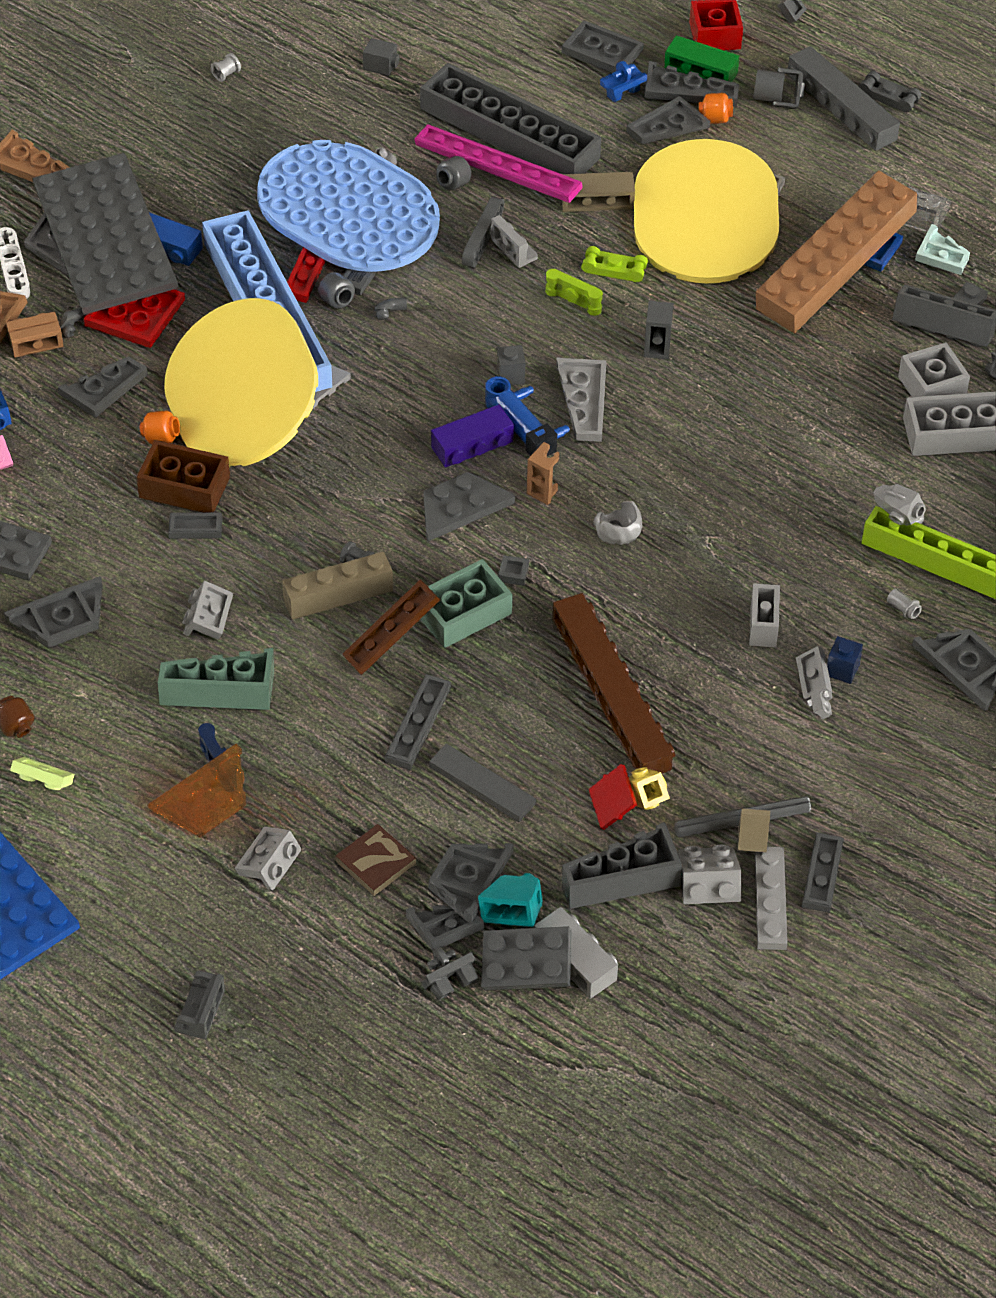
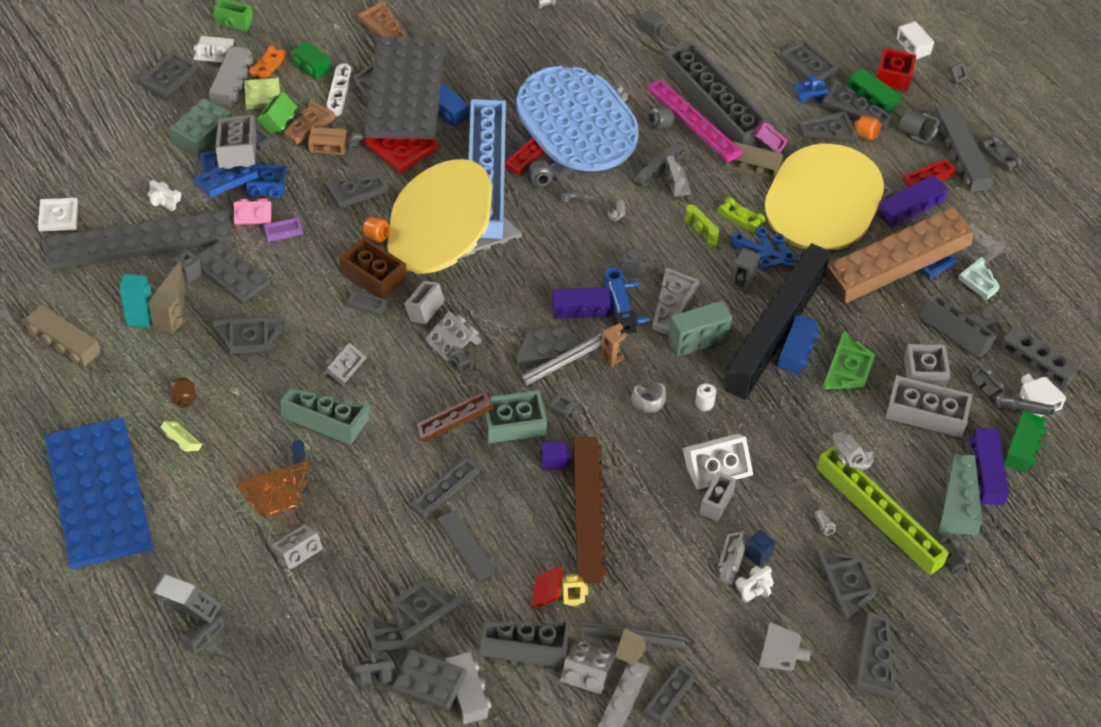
camera: 20 degrees right, 0 degrees up
dark tan brick [282,552,393,620] -> none
reddish brown tile [335,824,416,896] -> none
teal torso [478,873,543,927] -> none
none -> dark grey window [150,573,221,623]
none -> medium lavender tile [263,217,303,242]
none -> light grey brick [405,281,445,324]
none -> light grey bracket [426,311,482,362]
none -> light grey axle [522,334,602,385]
none -> dark purple brick [541,442,570,470]
none -> light grey arm [608,200,625,221]
none -> sand green brick [668,301,732,356]
none -> white slope [683,434,753,490]
none -> white brick [695,384,716,412]
none -> black brick [724,243,831,400]
none -> blue plant [730,227,798,270]
none -> white hips [735,566,773,603]
none -> magenta tile [753,120,788,153]
none -> light grey torso [759,622,811,671]
none -> blue brick [778,315,820,374]
none -> bright green wing [823,331,875,389]
none -> dark purple brick [876,175,947,228]
none -> red plate [902,159,956,188]

